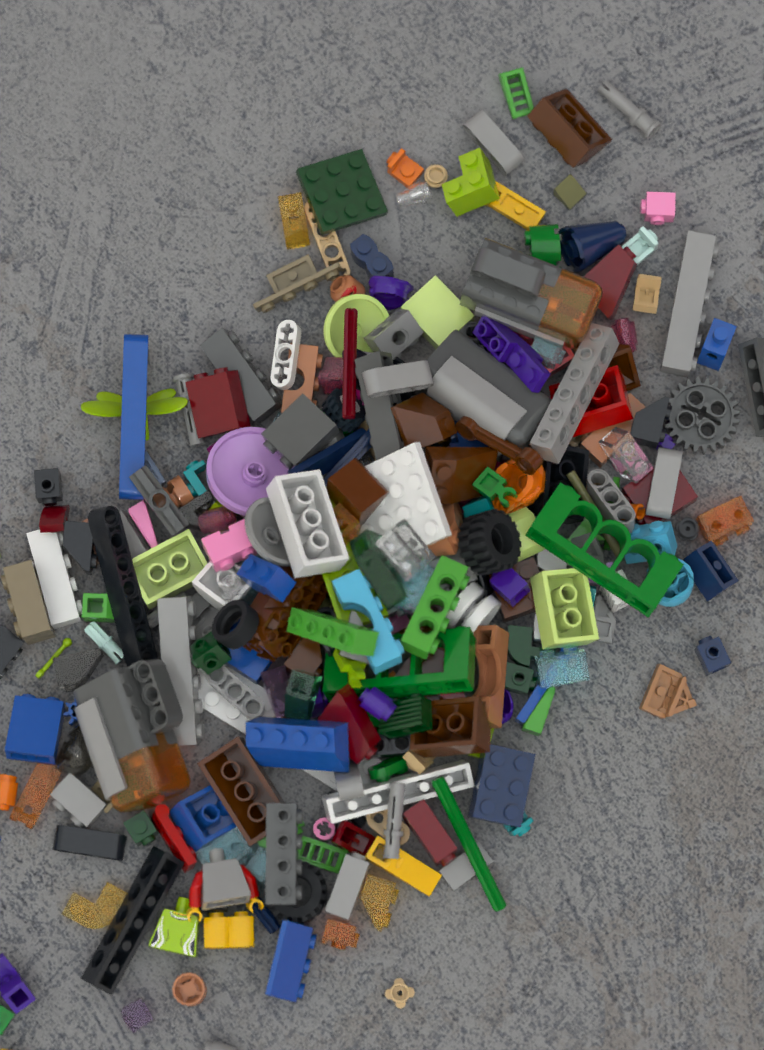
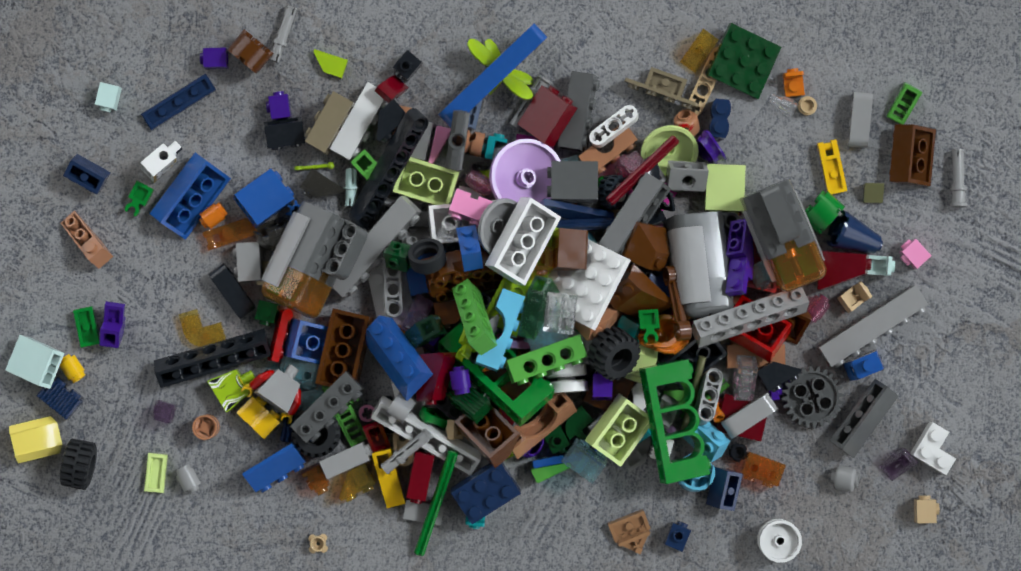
camera: 45 degrees right, 10 degrees up
light grey beam [362,360,434,398] -> none
lime brick [442,147,500,217] -> none

